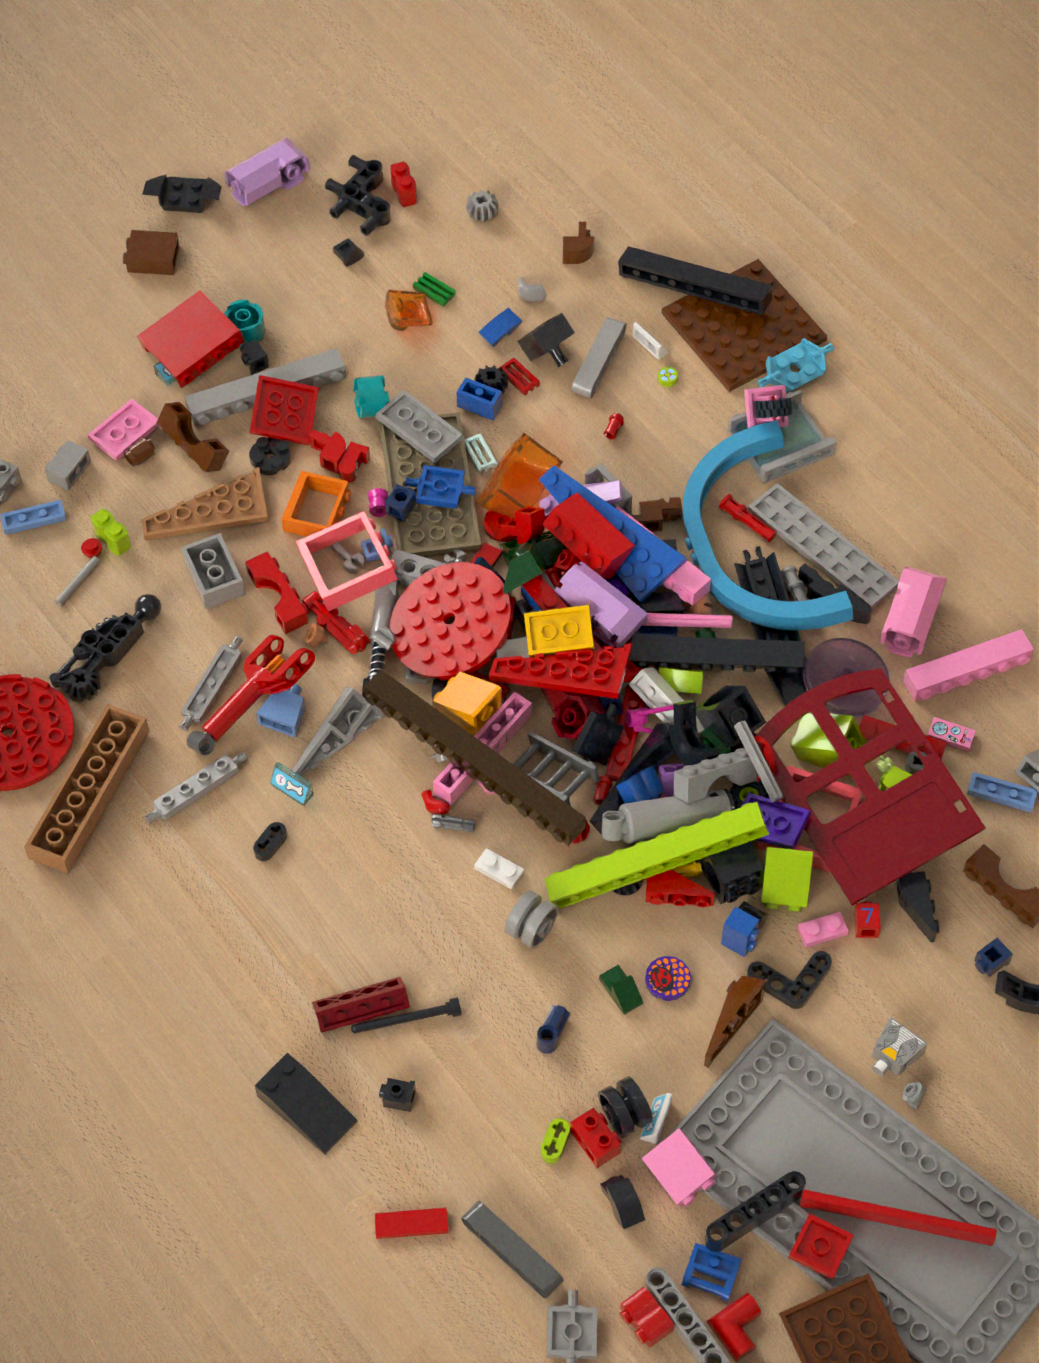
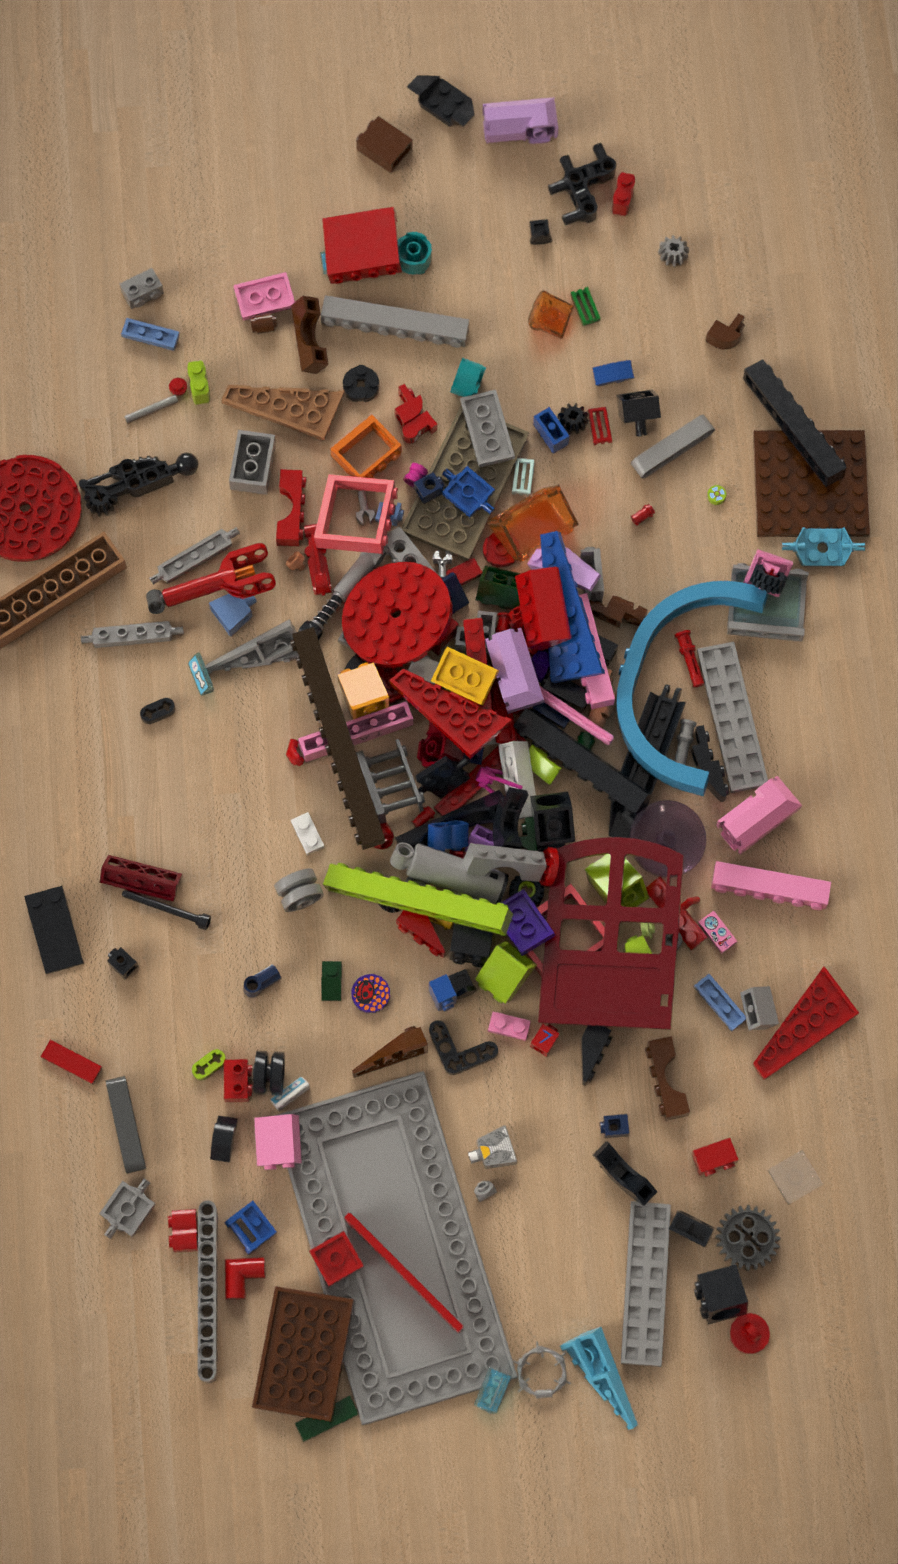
camera: 30 degrees right, 15 degrees up
light grey brick [45,440,91,491] -> none
black brick [240,339,269,375] -> none
red plate [249,375,319,446] -> none
light grey plate [371,627,395,650] -> none
dark grey axle [431,814,475,832] -> none
red brick [501,506,545,544] -> none
dark green slope [503,542,546,594] -> none
light grey hair [518,277,546,302] -> none
white slope [633,322,669,360] -> none
black beam [705,1171,806,1252] -> none
light grey axle [734,721,783,802] -> none

